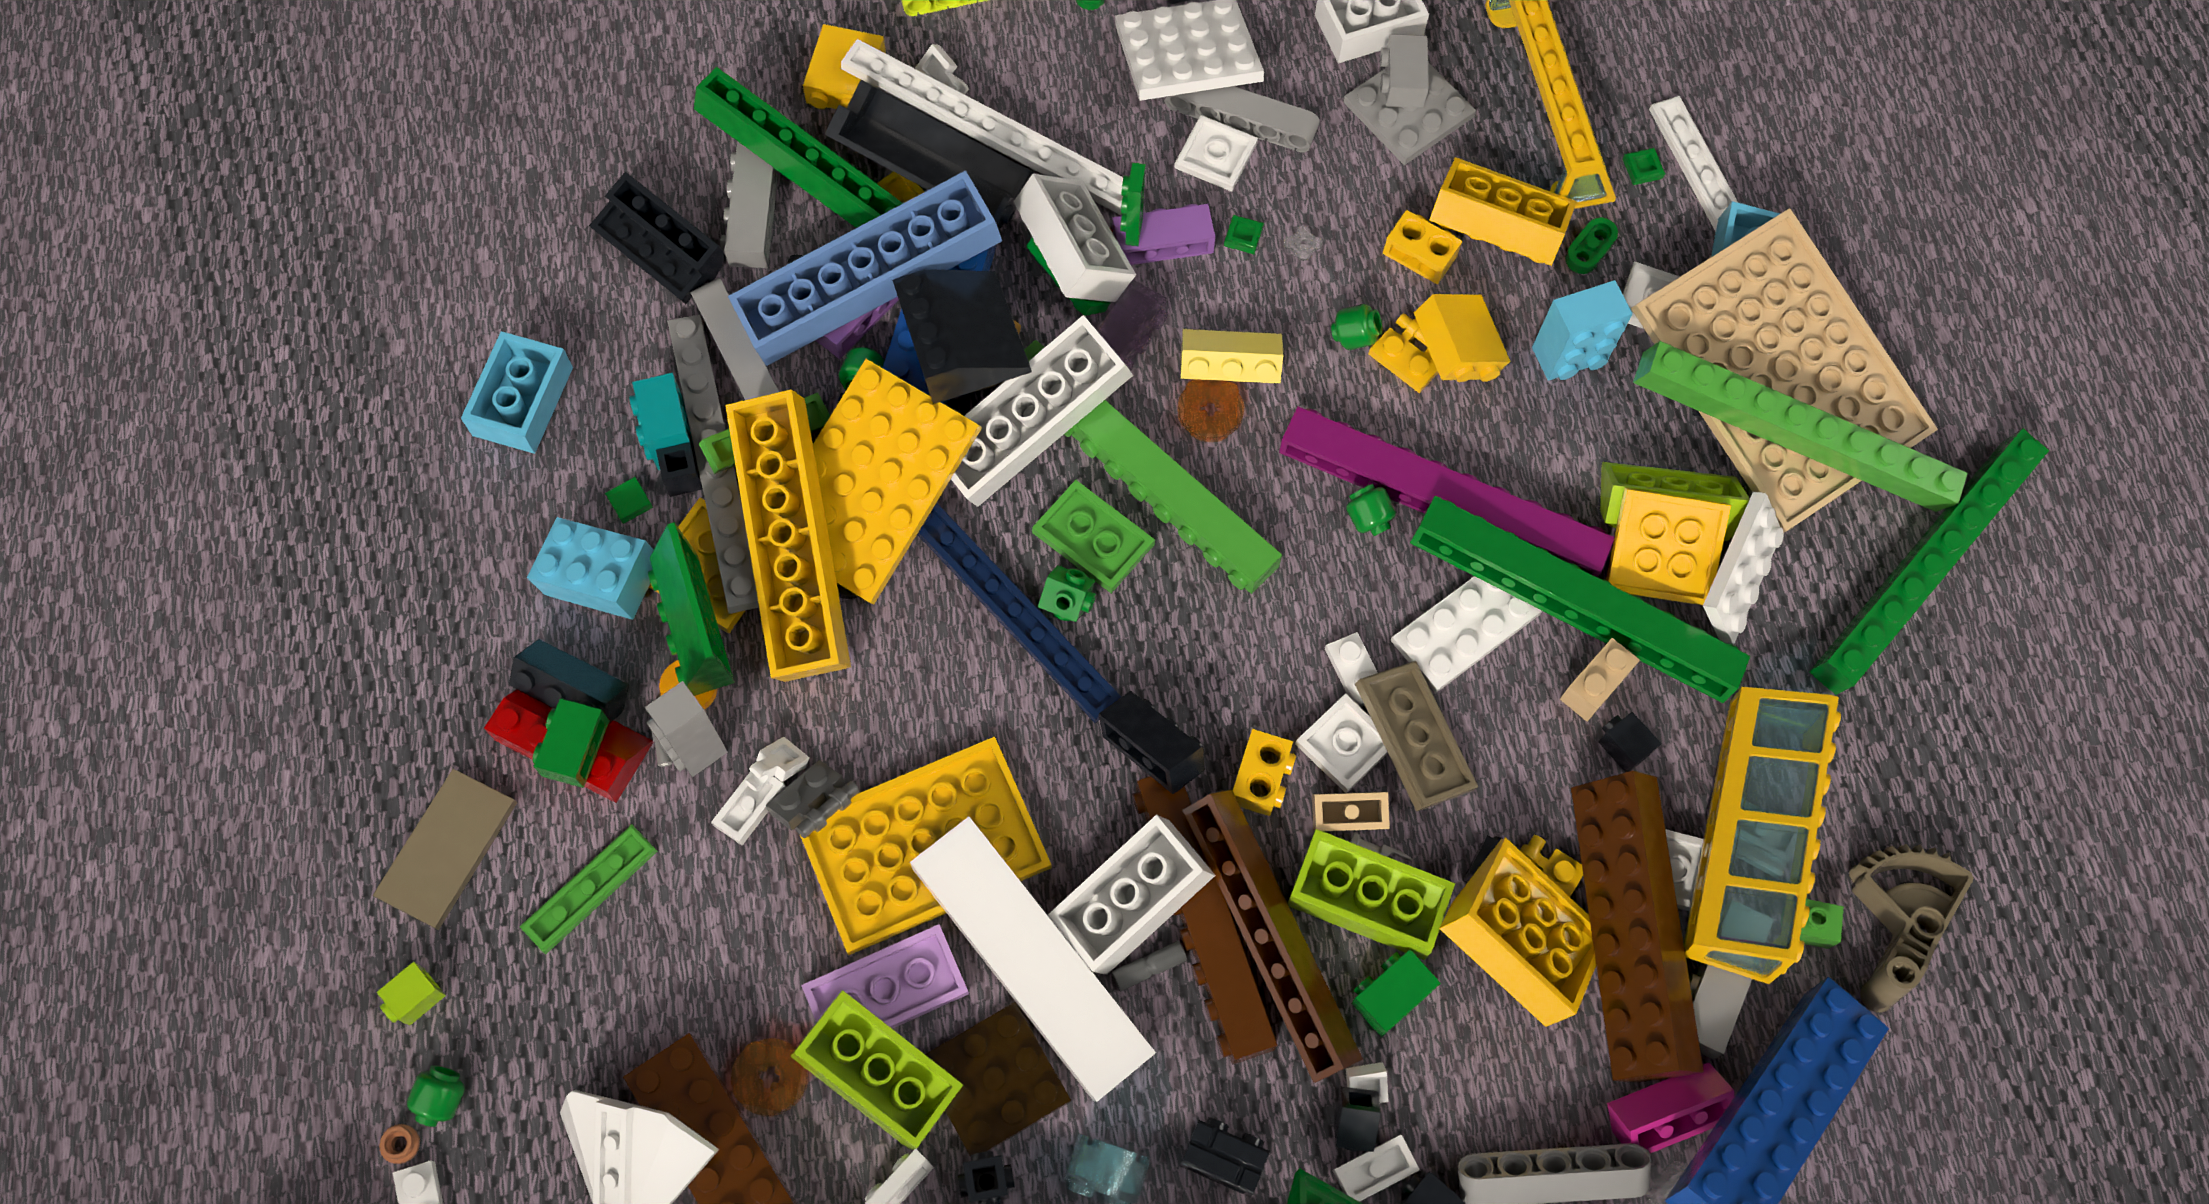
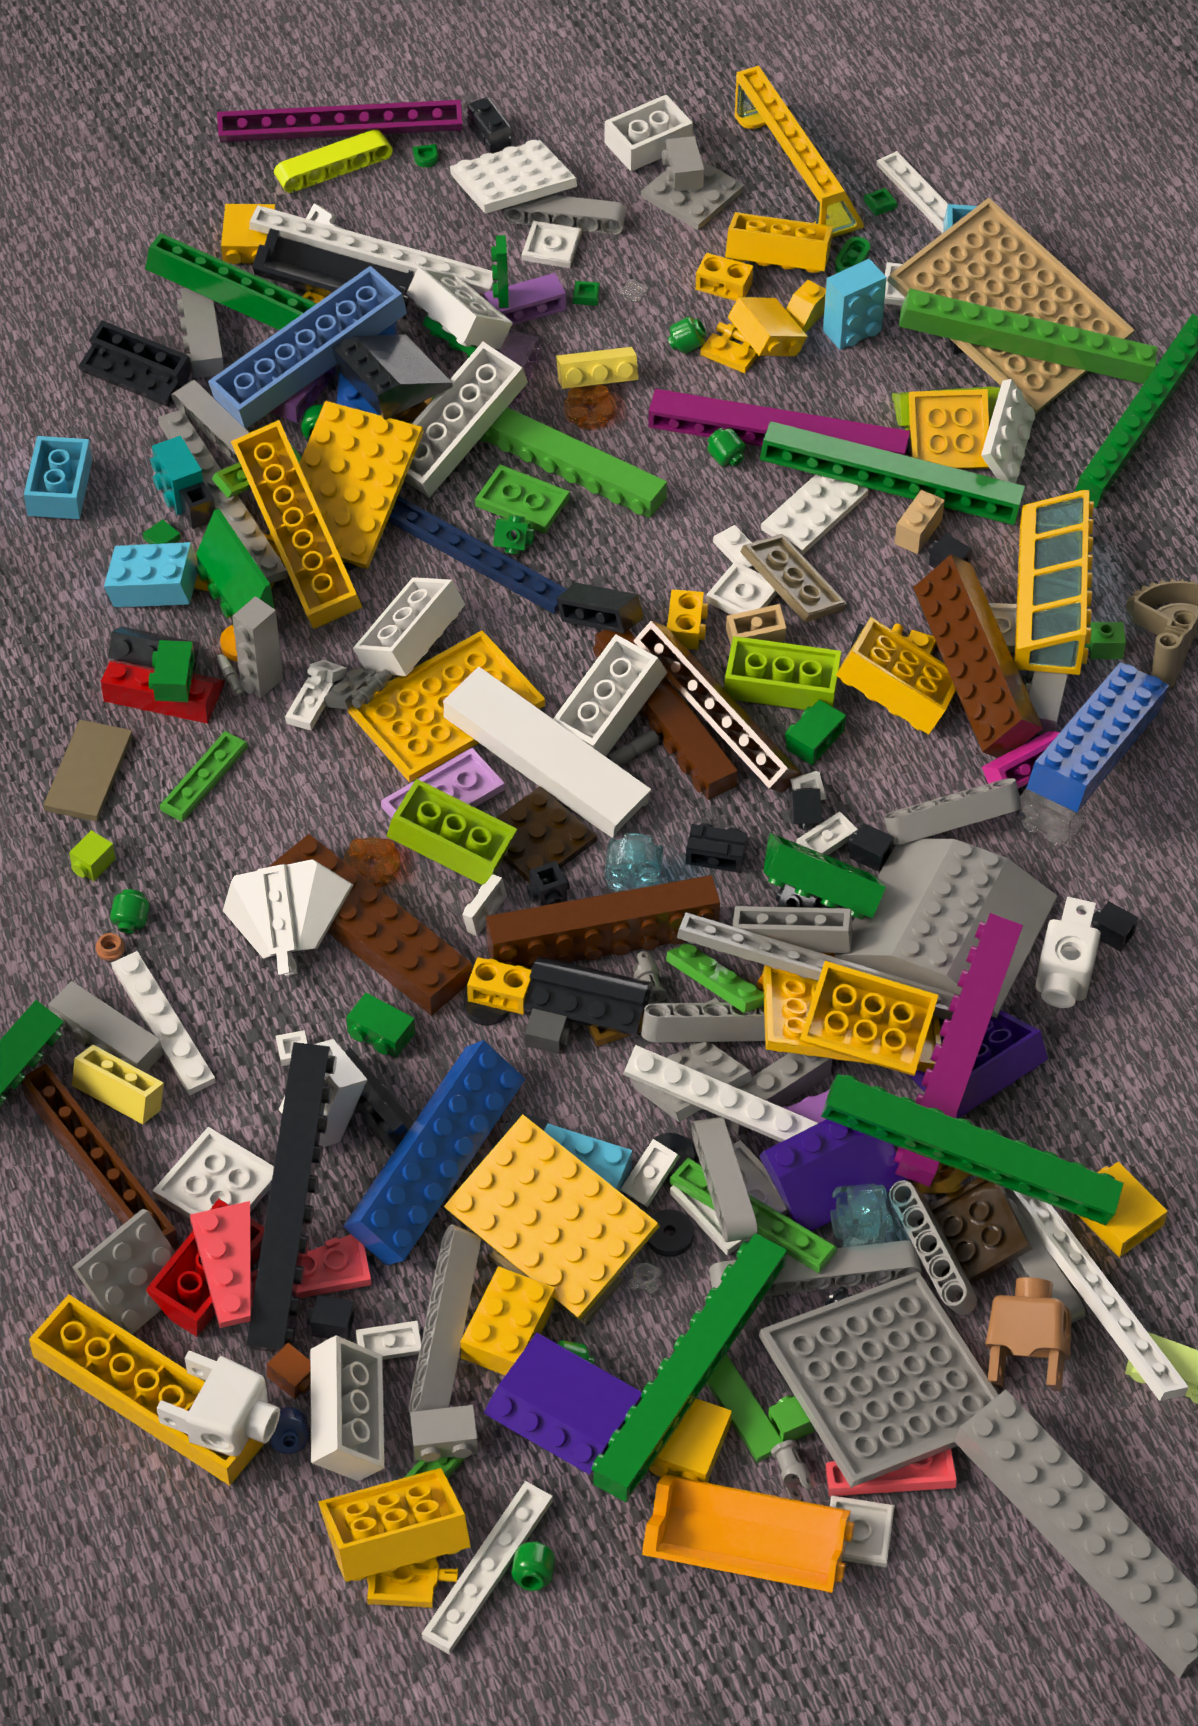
camera: 10 degrees left, 15 degrees down
none -> white brick [353,578,466,676]
none -> yellow slope [786,280,826,333]

